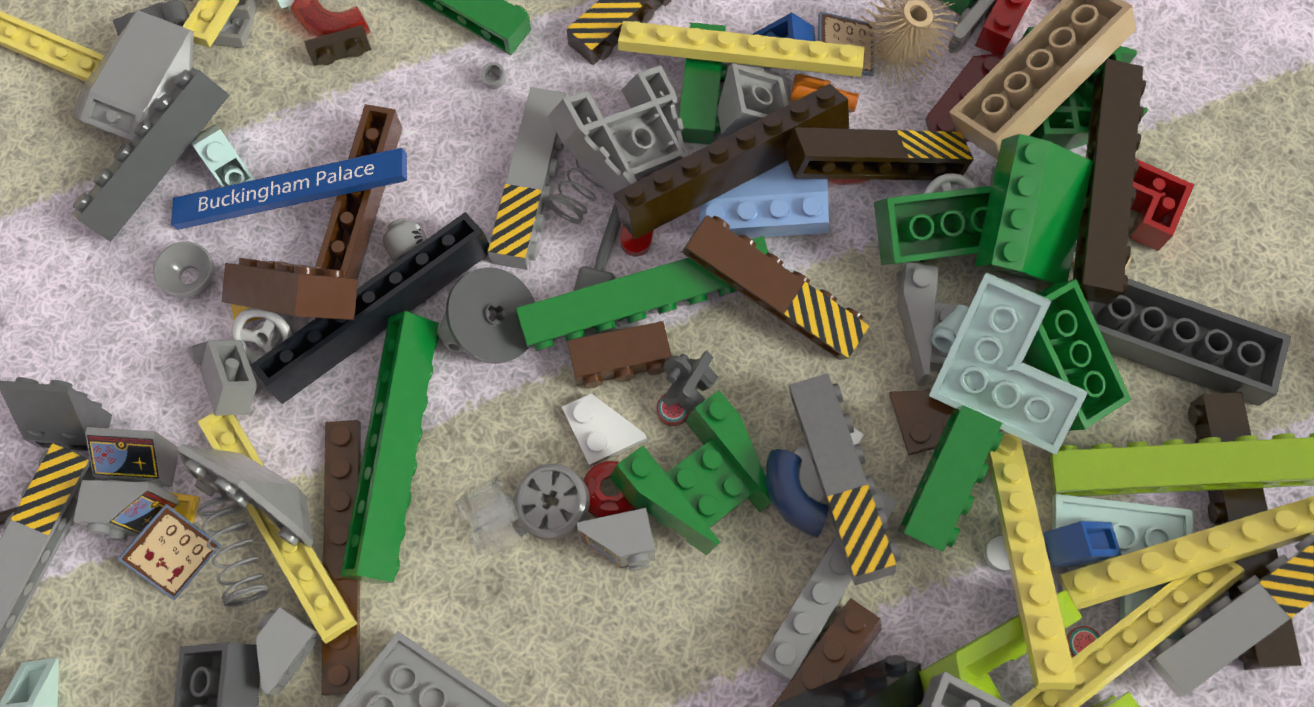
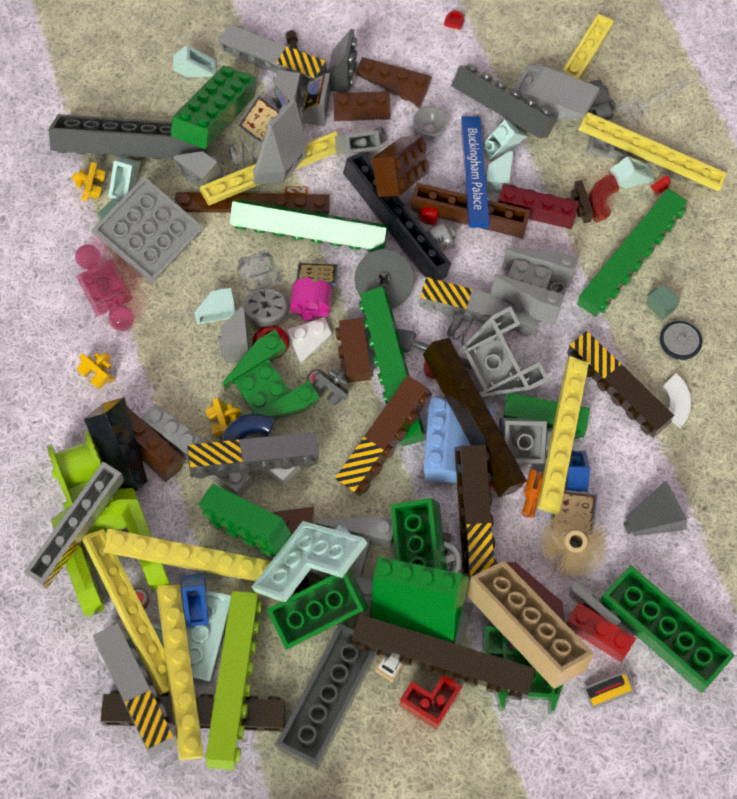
camera: 95 degrees right, 5 degrees down
none -> green brick [171,65,257,149]
none -> light aqua slope [194,288,235,325]
none -> yellow hips [205,397,242,438]
none -> clear orange sticker [284,186,308,194]
none -> dark pink brick [290,278,332,321]
none -> tan piece [296,263,337,287]
none -> reddish brown brick [333,91,390,121]
none -> reddish brown wing [356,57,432,109]
none -> red tile [418,207,439,226]
none -> light aqua slope [485,151,513,193]
none -> light grey wedge [491,248,578,325]
none -> dark red brick [498,184,579,229]

